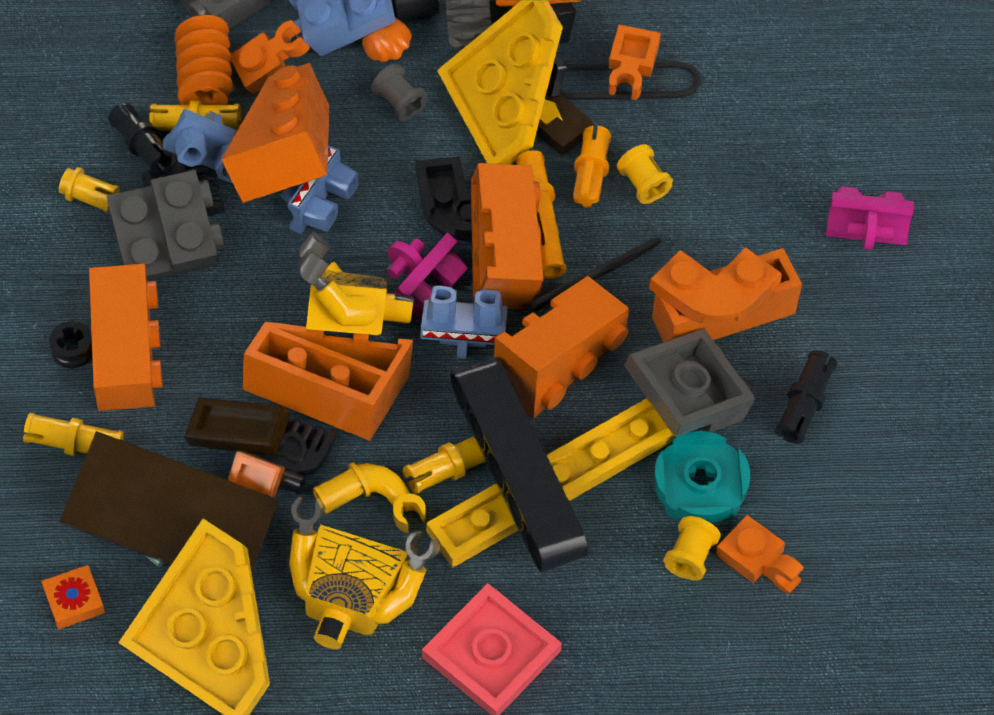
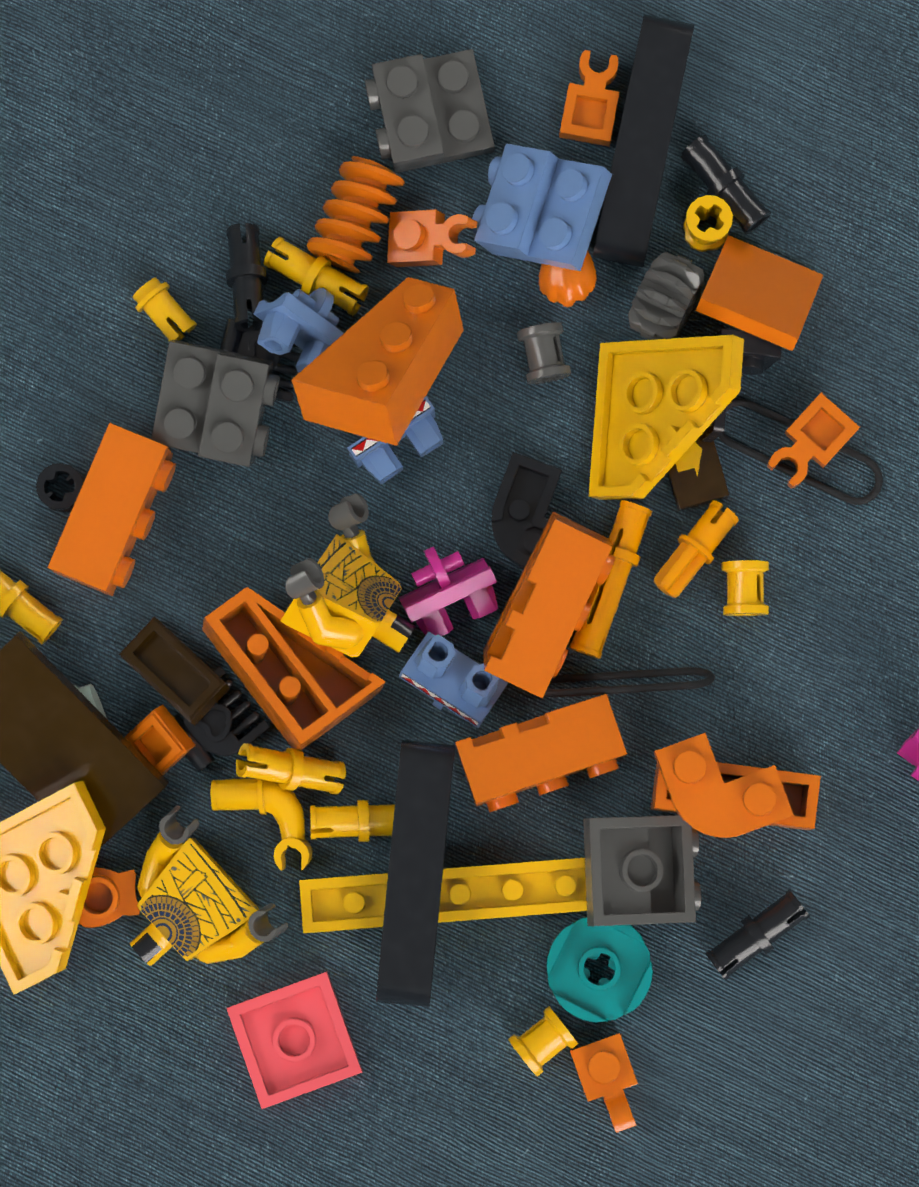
camera: 35 degrees right, 25 degrees up
none -> orange animal [79,867,140,928]
none -> yellow pin [236,743,346,795]

